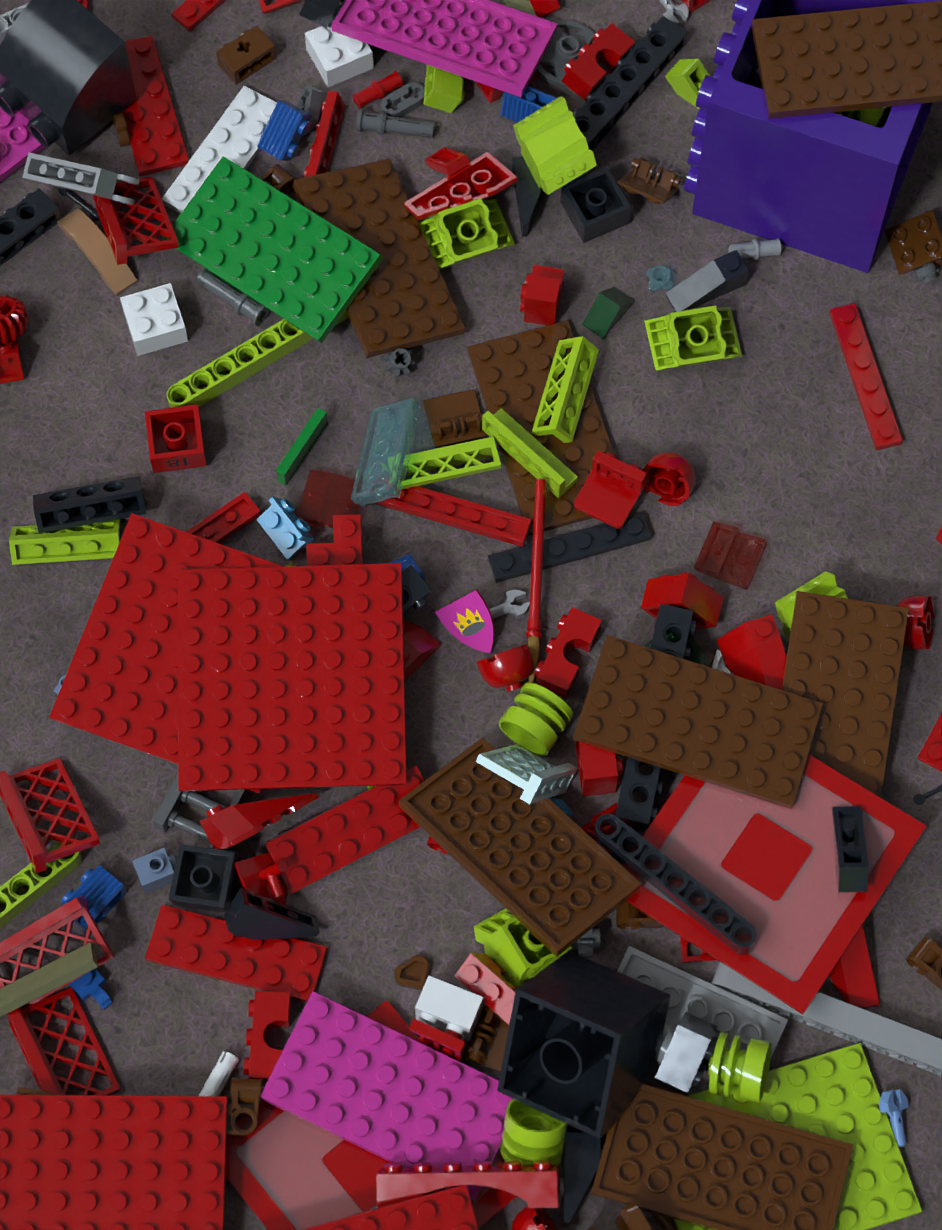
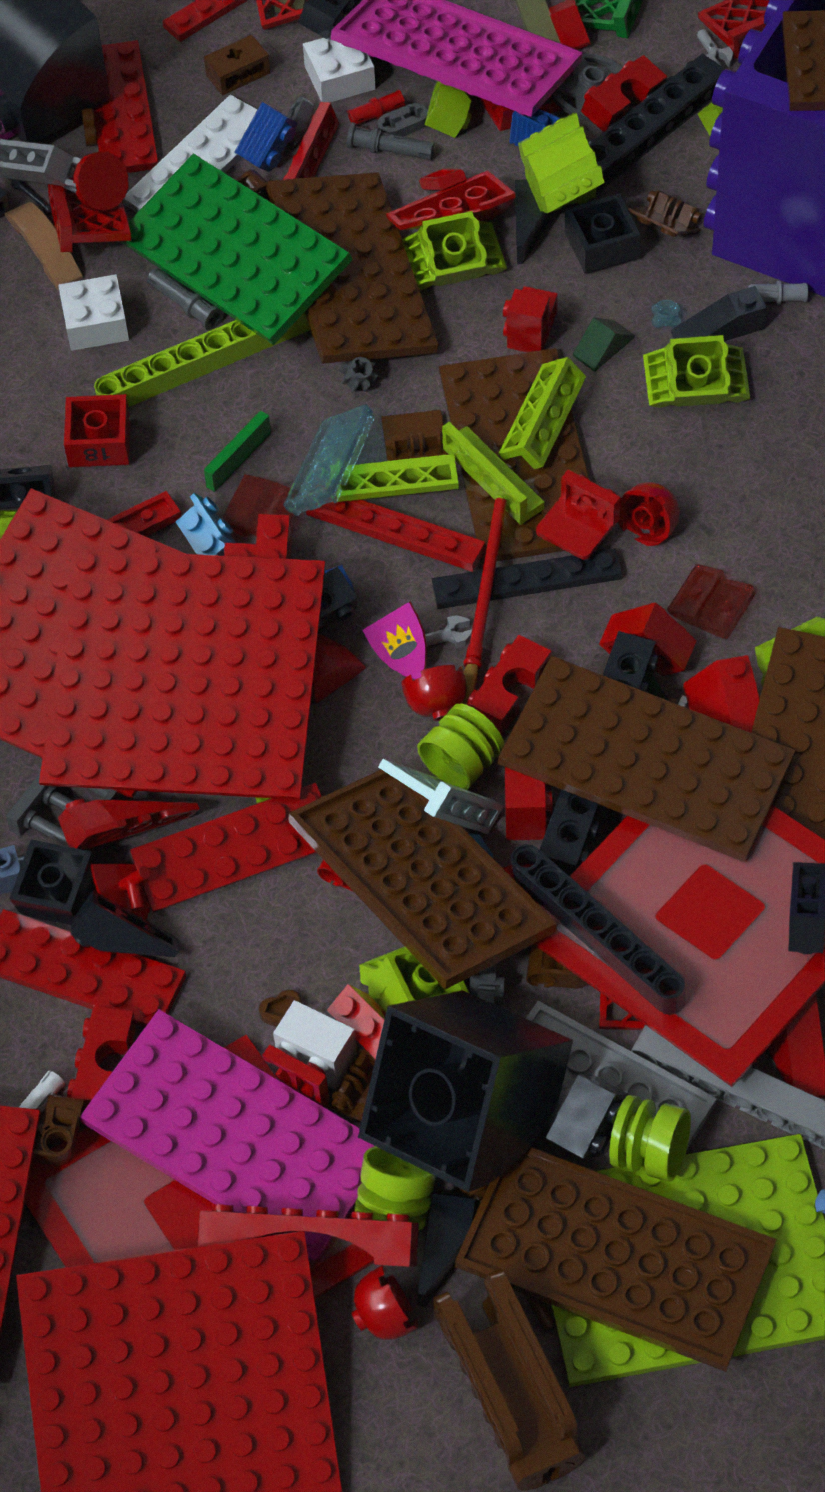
camera: 10 degrees right, 10 degrees down
none -> red tile [73,152,129,210]

